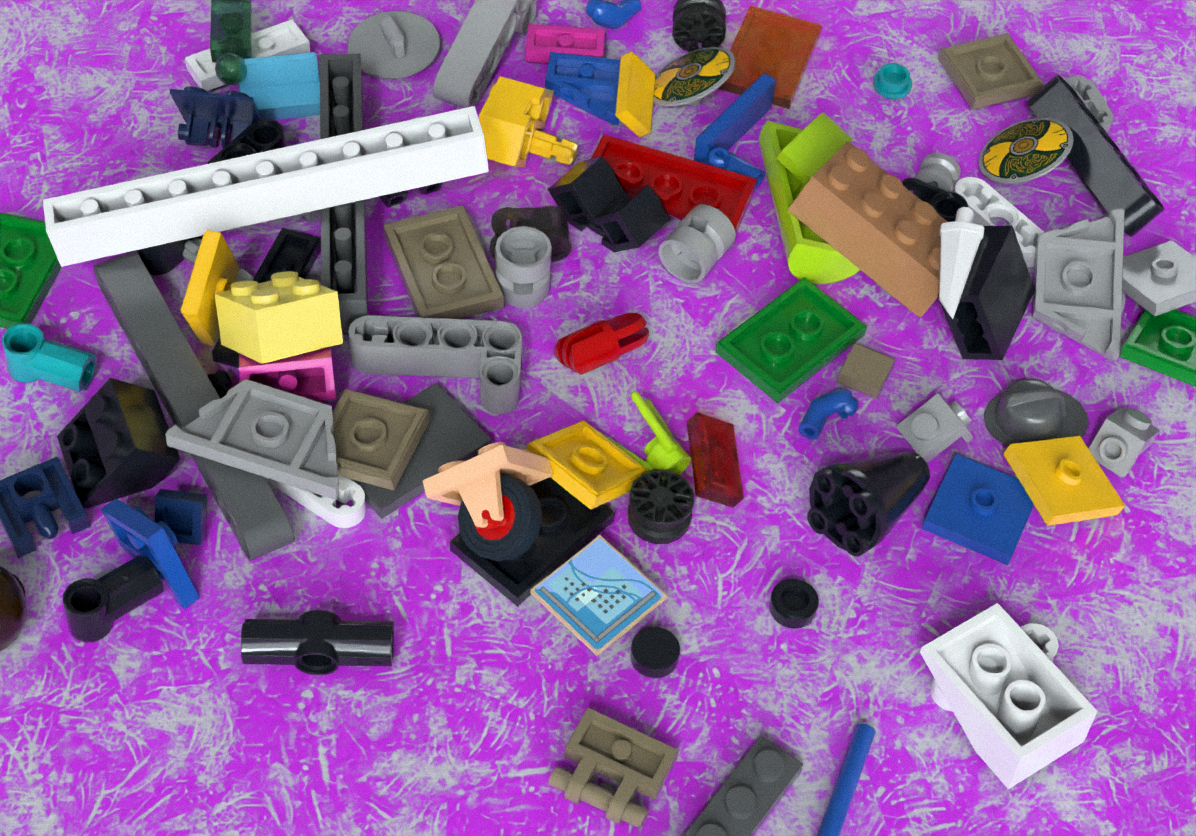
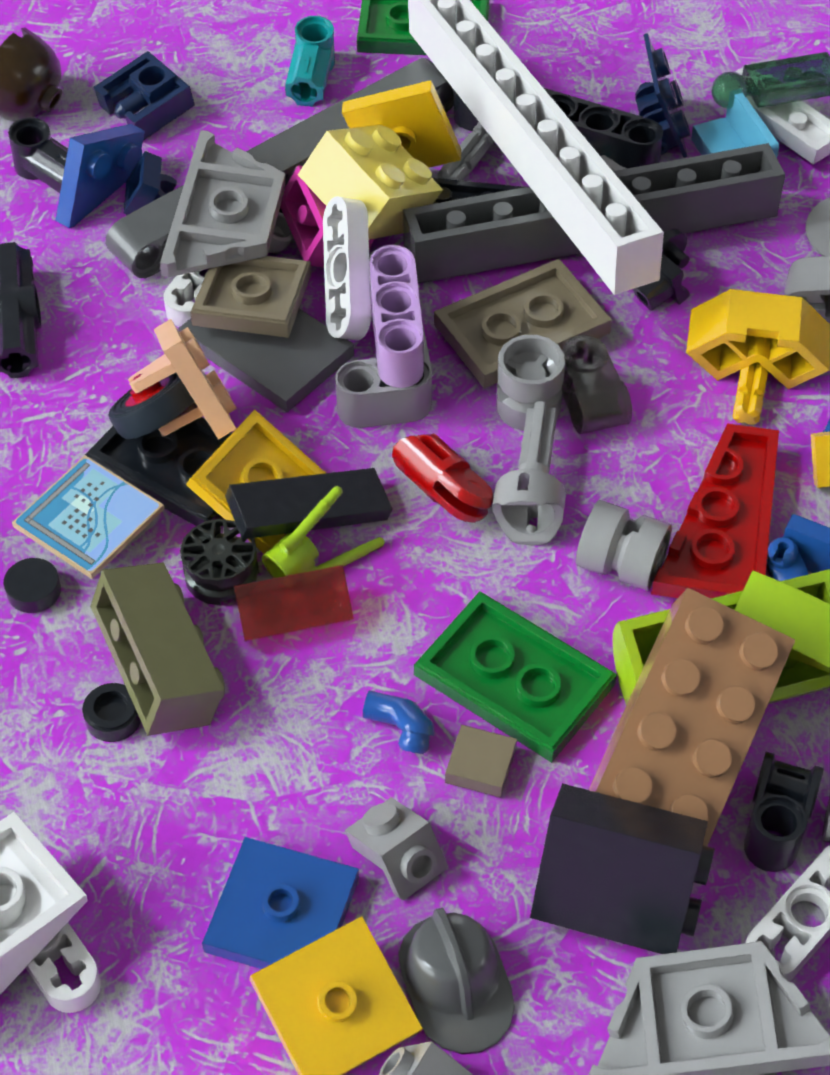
camera: 85 degrees right, 0 degrees up
black slope [57,378,180,508] -> none
black brick [547,156,670,252] -> none
black cone [807,452,930,557] -> none
white bar [939,207,985,319] -> none
none -> olive brick [90,562,225,736]
none -> black tile [225,468,393,539]
none -> white beam [323,196,371,340]
none -> lavender beam [370,245,424,388]
none -> light grey piece [493,401,566,546]

